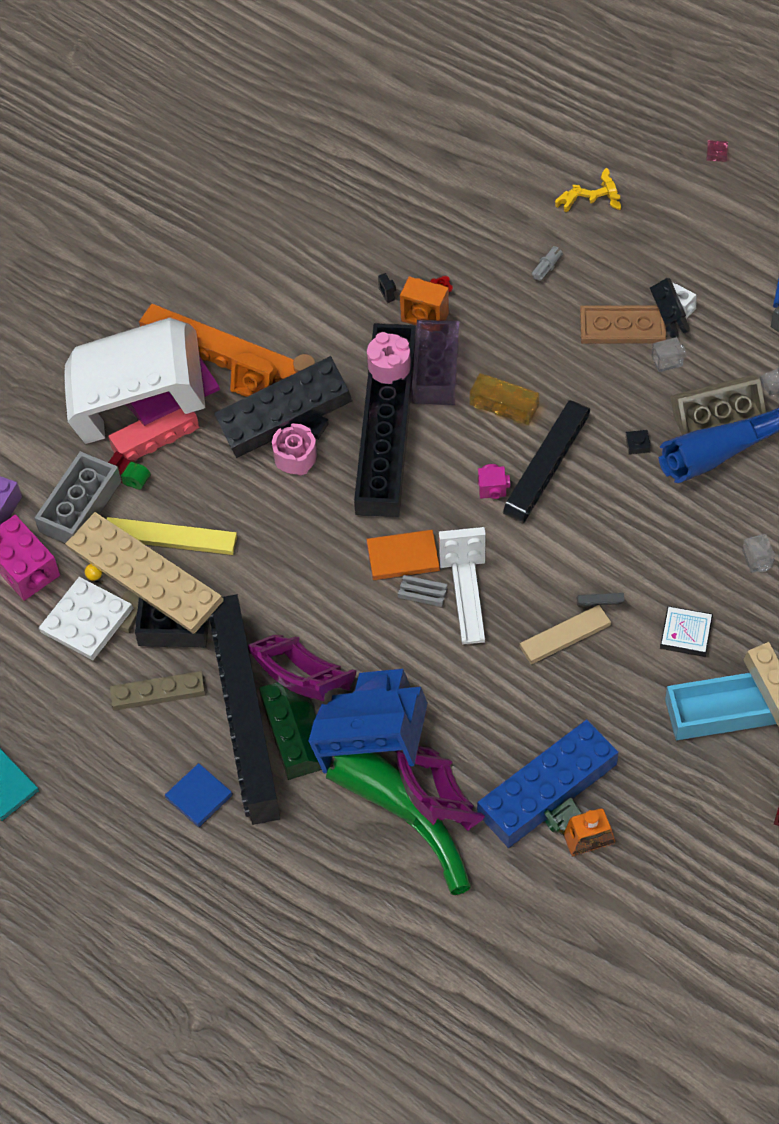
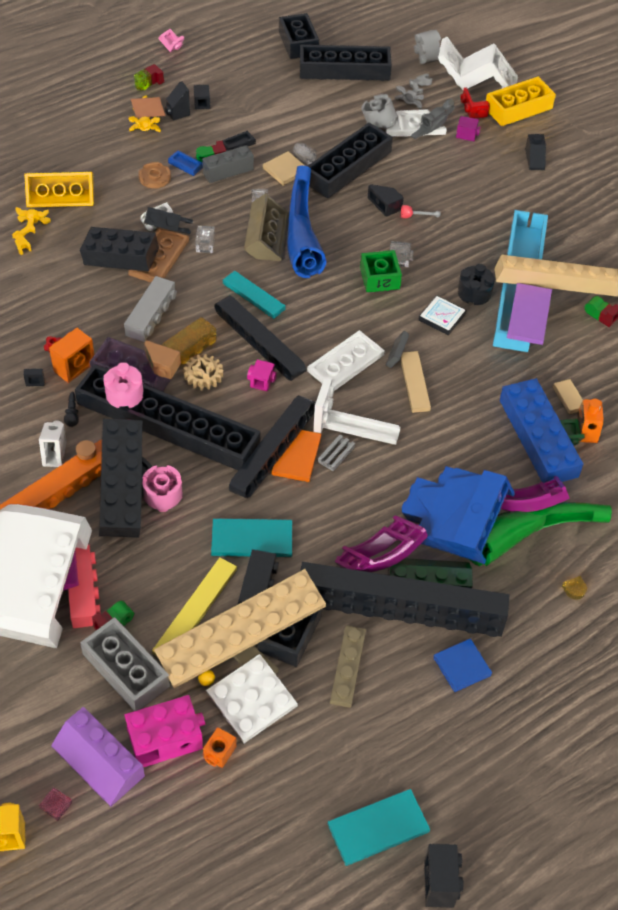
camera: 75 degrees left, 5 degrees down
orange slope [230,352,277,397] -> none
light grey axle [532,246,563,281] -> none
black plate [625,430,651,455] -> none
clear pink plate [706,140,728,162] -> none
none -> yellow slope [25,172,94,208]
none -> white torso [39,421,66,467]
none -> black bar [64,392,79,427]
none -> black brick [80,227,159,272]
none -> light grey brick [124,276,177,342]
none -> medium nougat tile [139,162,171,188]
none -> medium nougat slope [144,340,181,379]
none -> tan gear [183,354,223,390]
none -> orange brick [203,727,237,768]
none -> teal tile [211,519,292,557]
none -> teal tile [223,271,286,319]
none -> black beam [229,395,316,499]
none -> black brick [238,549,279,604]
none -> white plate [307,330,385,391]
none -> green brick [360,250,402,293]
none -> black brick [458,264,495,305]
none -> medium lavender tile [507,283,552,345]
none -> tan tile [553,379,583,414]
none -> clear yellow tile [562,576,587,600]

